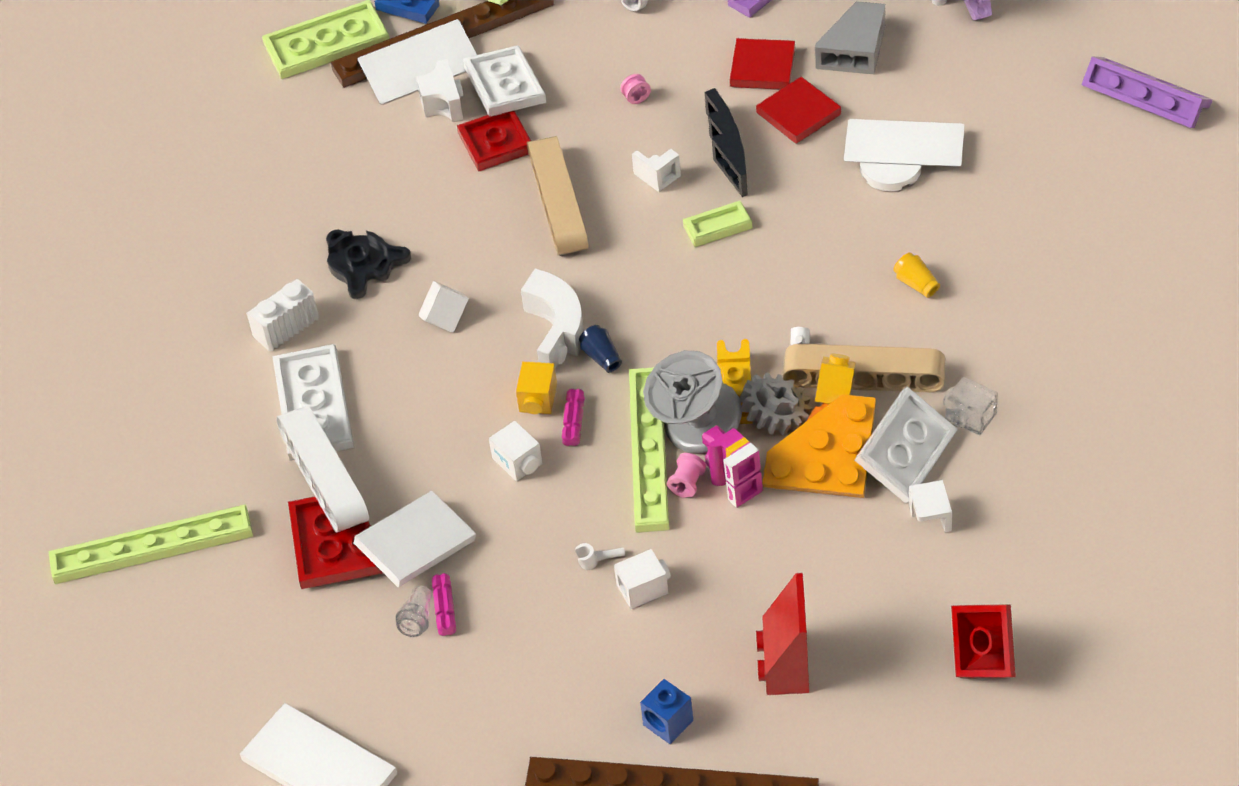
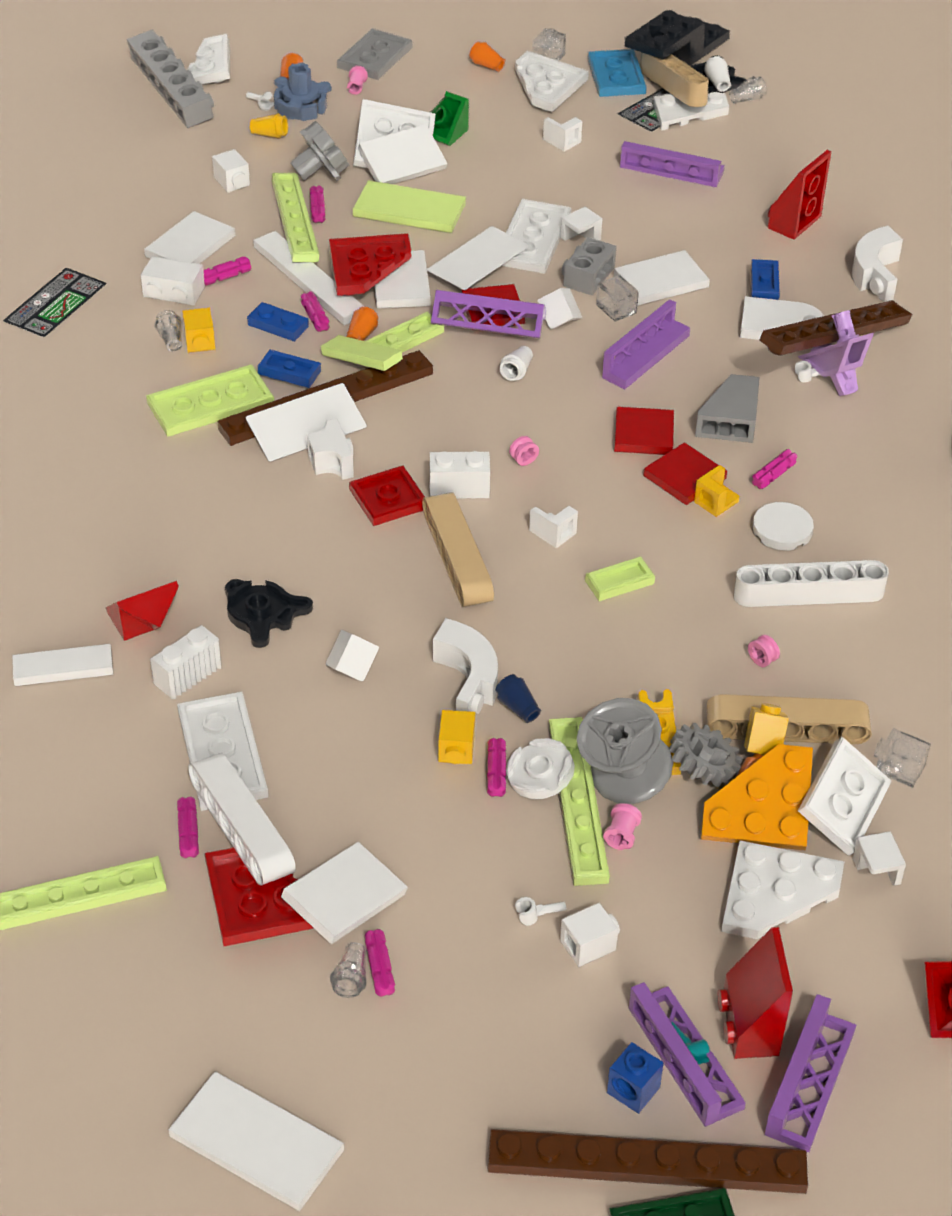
camera: 10 degrees left, 5 degrees down
white tile [463,45,546,117] -> none
white brick [489,421,543,482] -> none
dark pink hips [702,425,763,508] -> none
black slope [704,88,748,197] -> none
white hand [790,327,810,345] -> none
white sticker [844,119,964,166] -> none
yellow cone [893,252,940,298] -> none
none -> white tile [12,644,114,686]
none -> red slope [105,581,179,641]
none -> dark pink axle [177,796,199,858]
none -> white brick [430,451,490,498]
none -> white tile [506,738,575,799]
none -> medium lavender fence [629,982,746,1127]
none -> teal hand [671,1022,710,1065]
none -> yellow panel [694,465,740,517]
none -> white plate [721,841,844,939]
none -> white beam [734,560,889,607]
none -> bright pink bush [748,635,780,667]
none -> dark pink axle [752,449,797,489]
none -> medium lavender fence [765,994,856,1152]

